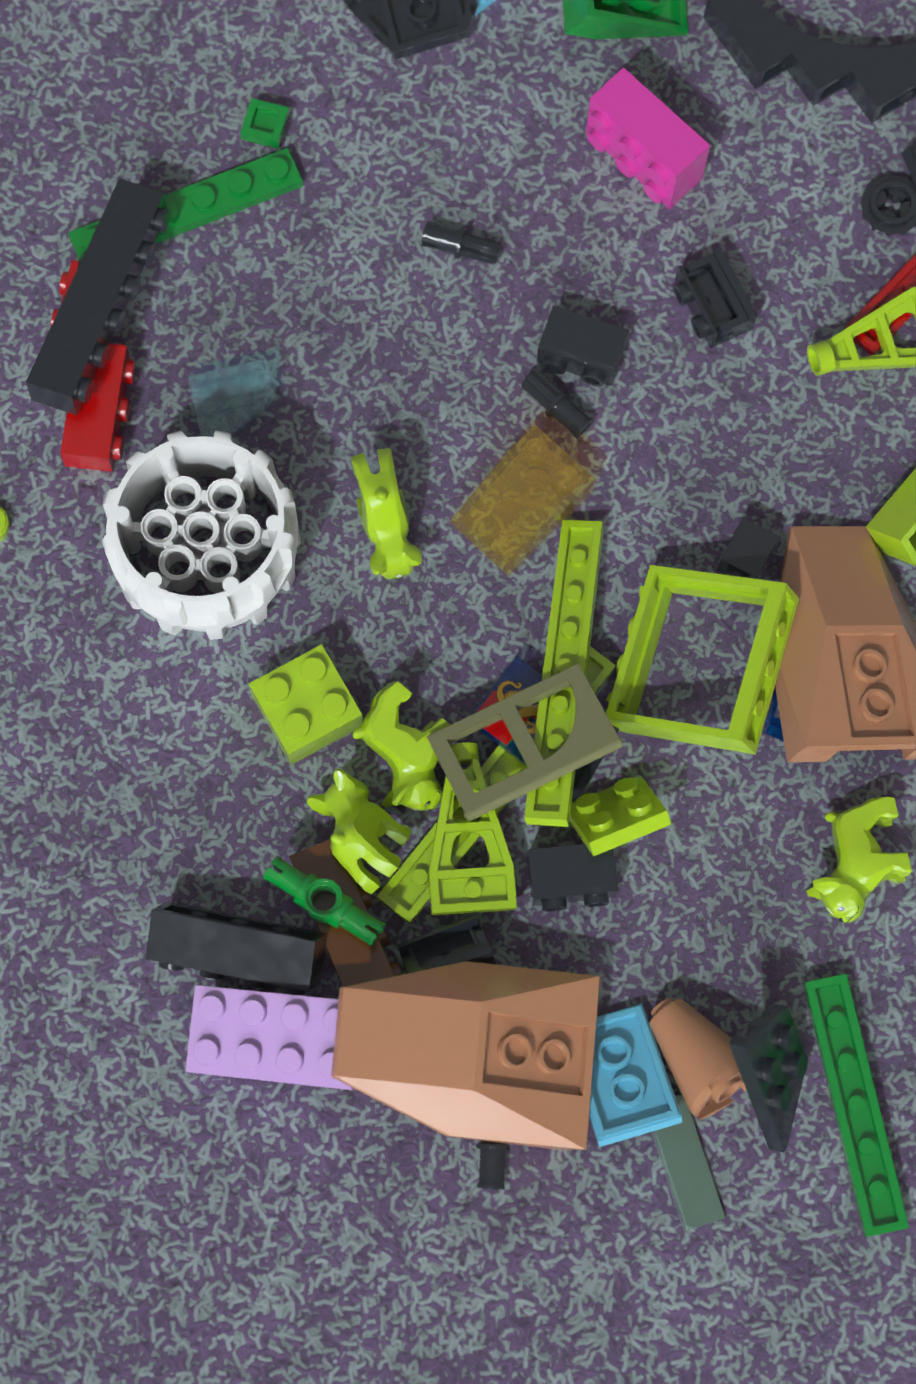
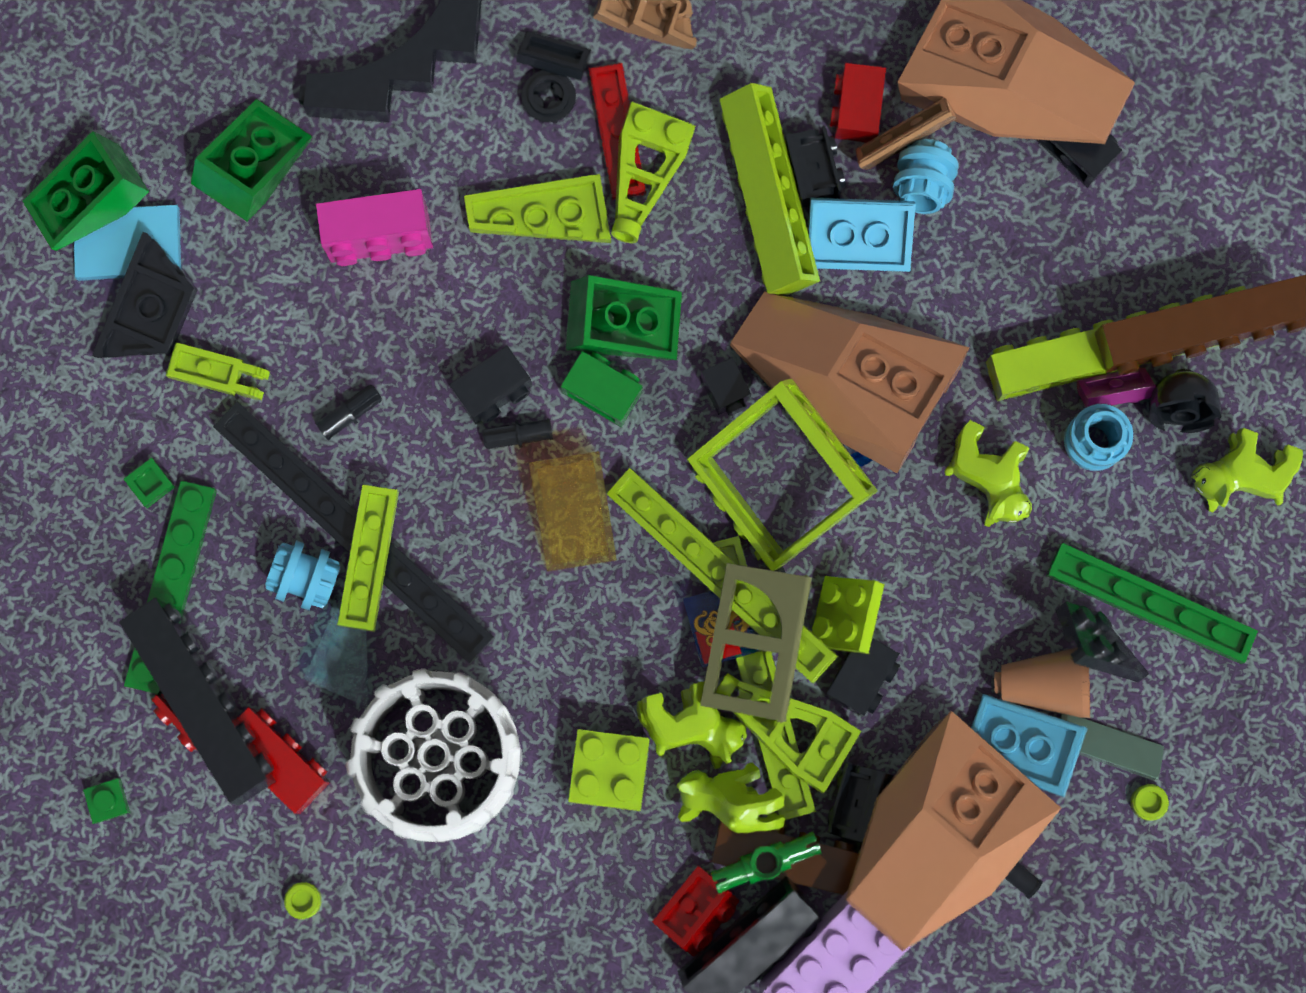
camera: 55 degrees left, 5 degrees up
lime animal [351,448,422,579] -> none
black hinge [673,248,757,349] -> none
none -> lime hinge [166,343,270,400]
none -> black plate [213,402,495,664]
none -> medium azure piece [265,540,340,610]
none -> lime plate [337,485,399,632]
none -> lime wing [464,174,611,243]
none -> green piece [561,351,643,428]
none -> green slope [565,275,682,360]
none -> red bracket [652,866,739,957]
none -> lime tile [1130,784,1169,821]

